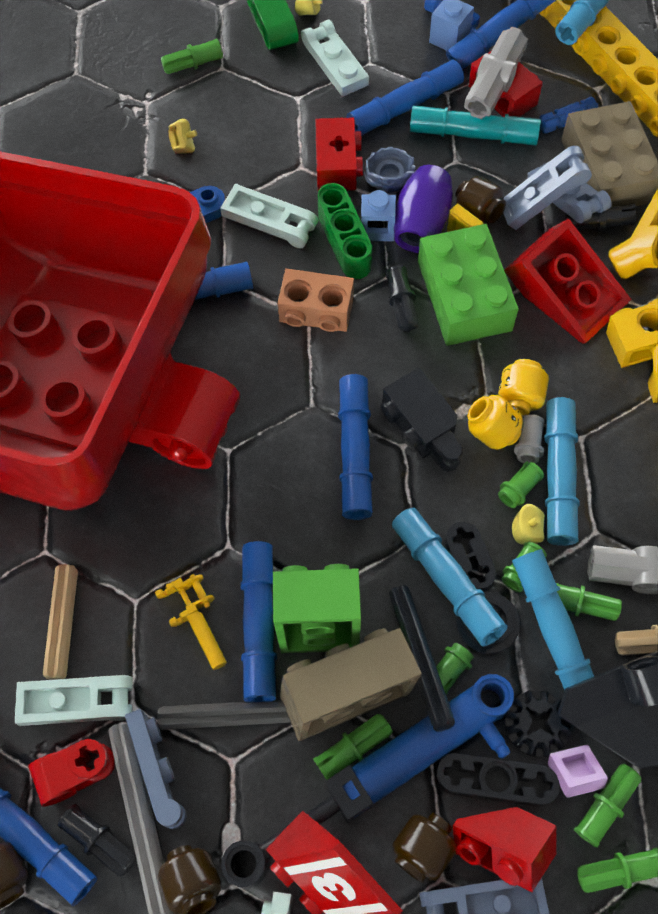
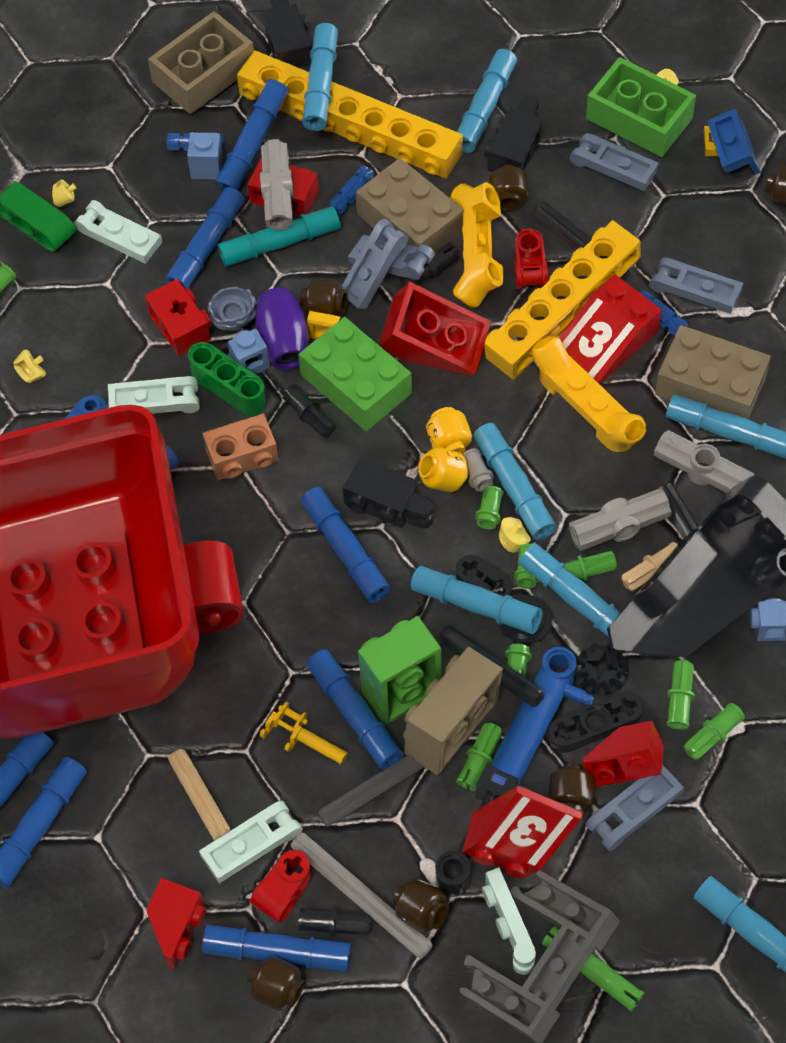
camera: 30 degrees left, 5 degrees down
sand blue plate [125,709,187,830] -> none
lavender plate [548,744,608,798] -> none

